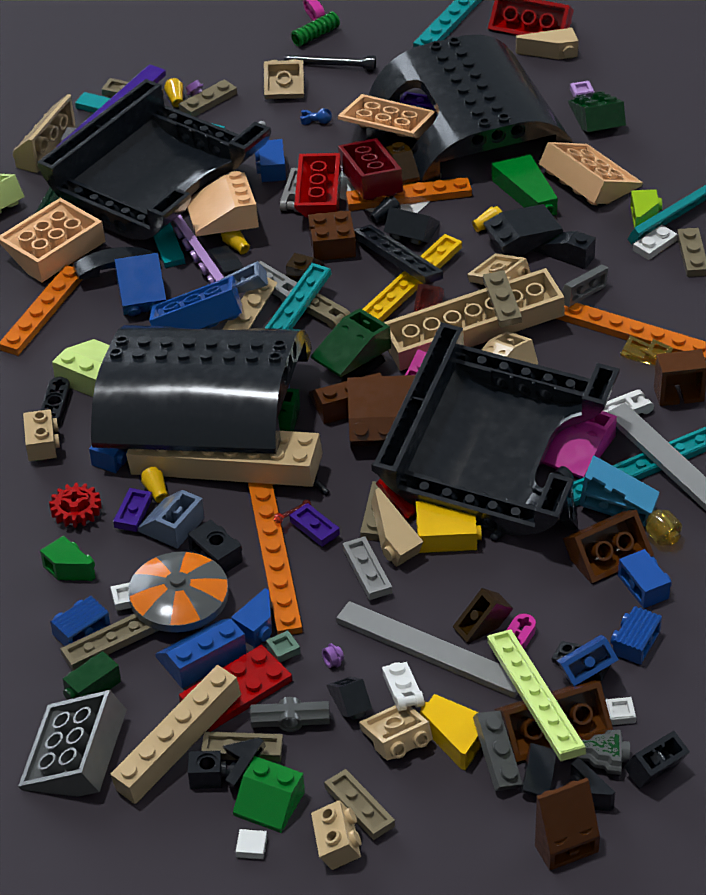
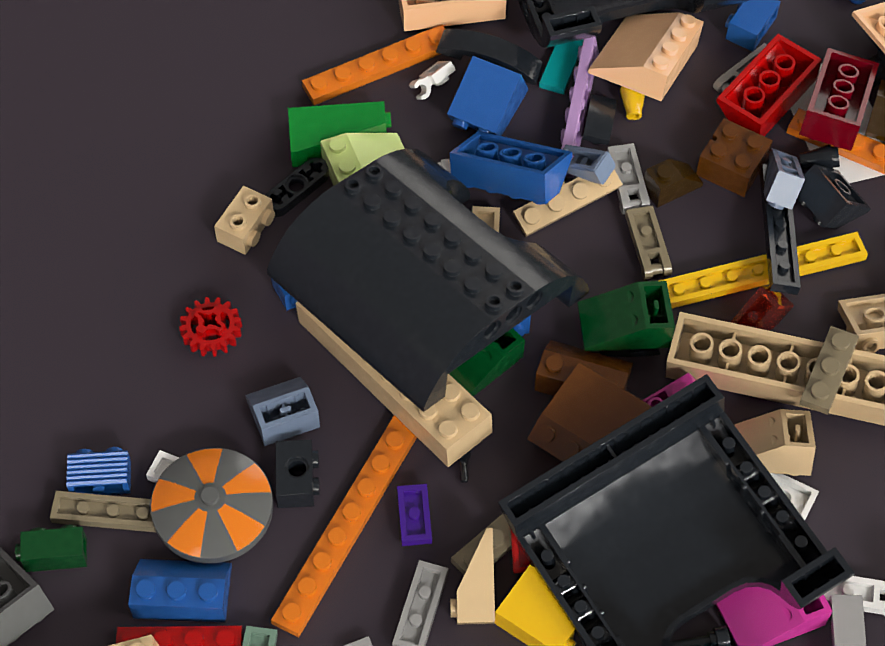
camera: 35 degrees right, 15 degrees up
green slope [40,536,96,581] -> none
dark purple plate [113,488,153,532] -> none
yellow cone [141,467,168,503] -> none
blue slope [231,588,272,648] -> none
teal tile [265,263,332,329] -> none
clear red hinge [273,500,311,523] -> none
none -> green slope [288,101,391,167]
none -> white plate [409,61,456,100]
none -> sand blue slope [764,148,805,210]

